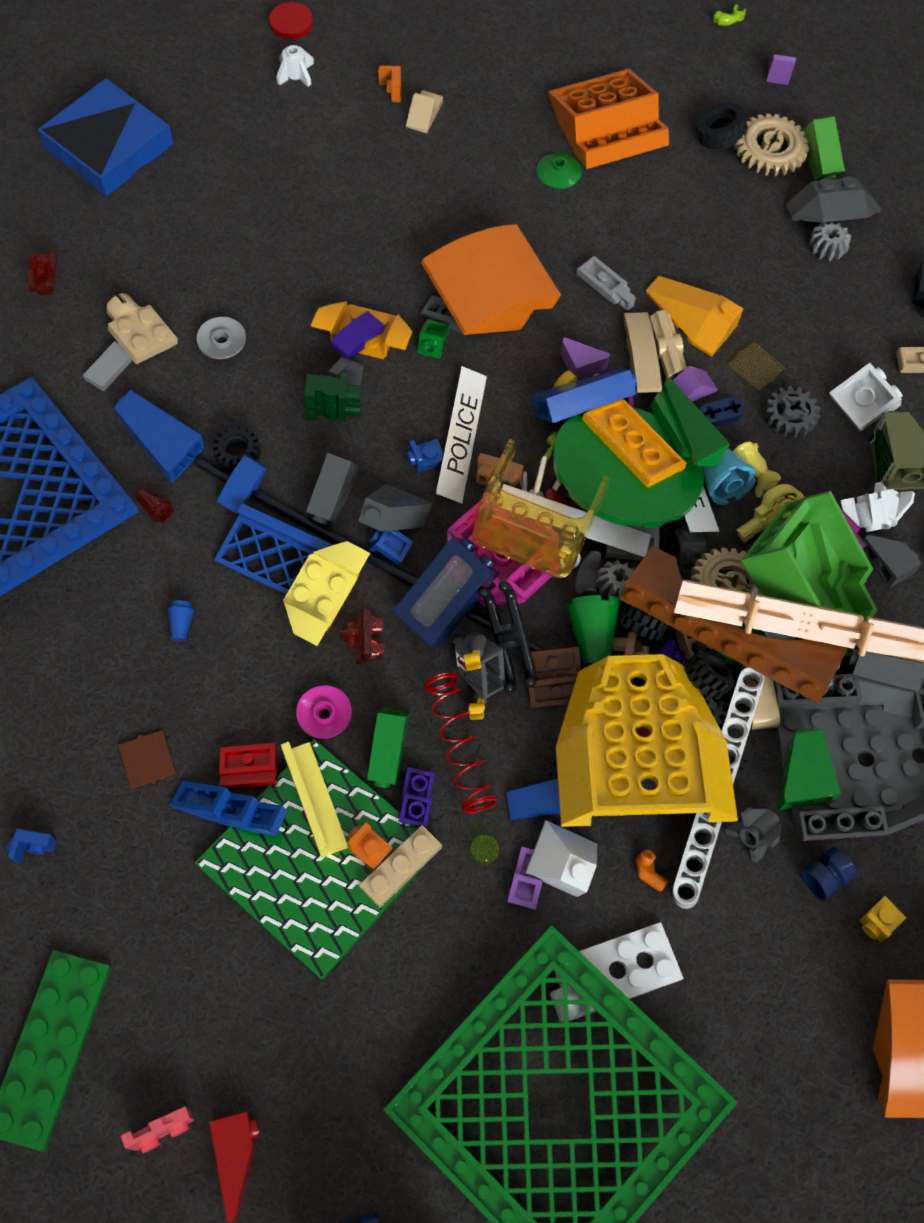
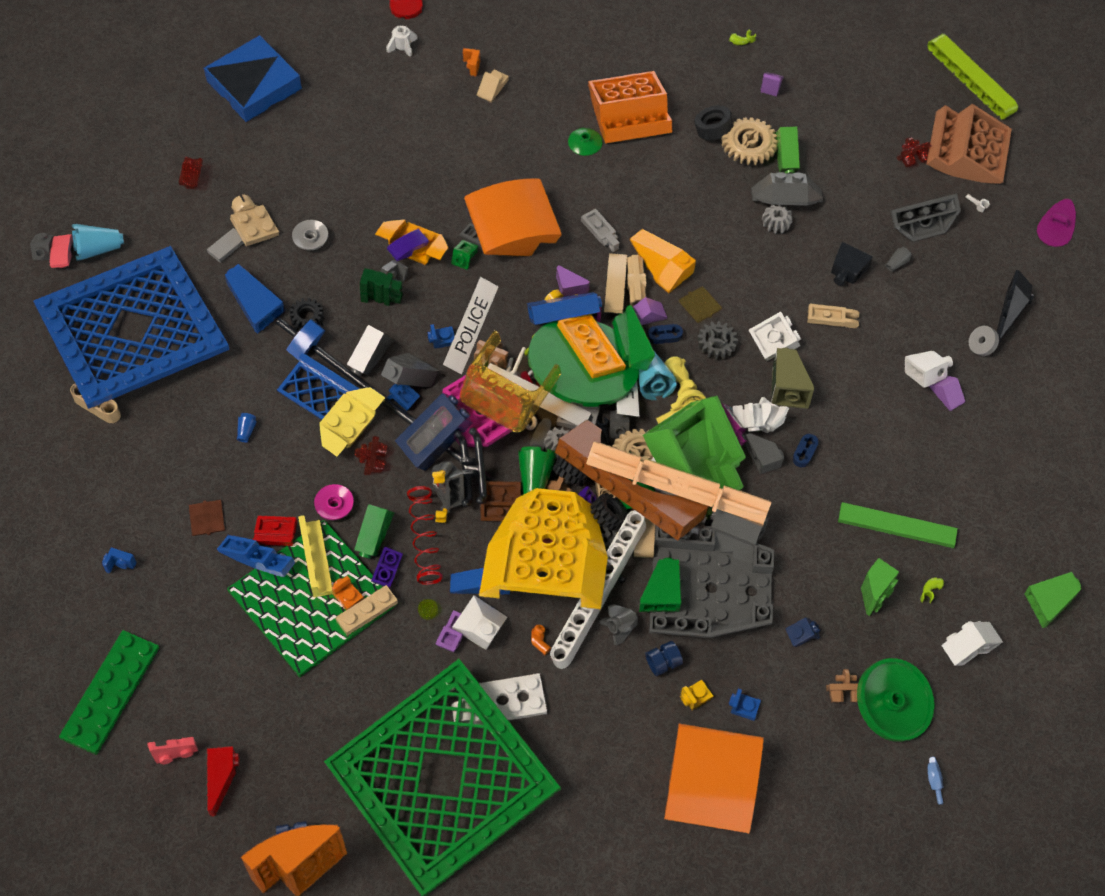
camera: 10 degrees right, 5 degrees down
clear red cone [136,489,174,523] -> none

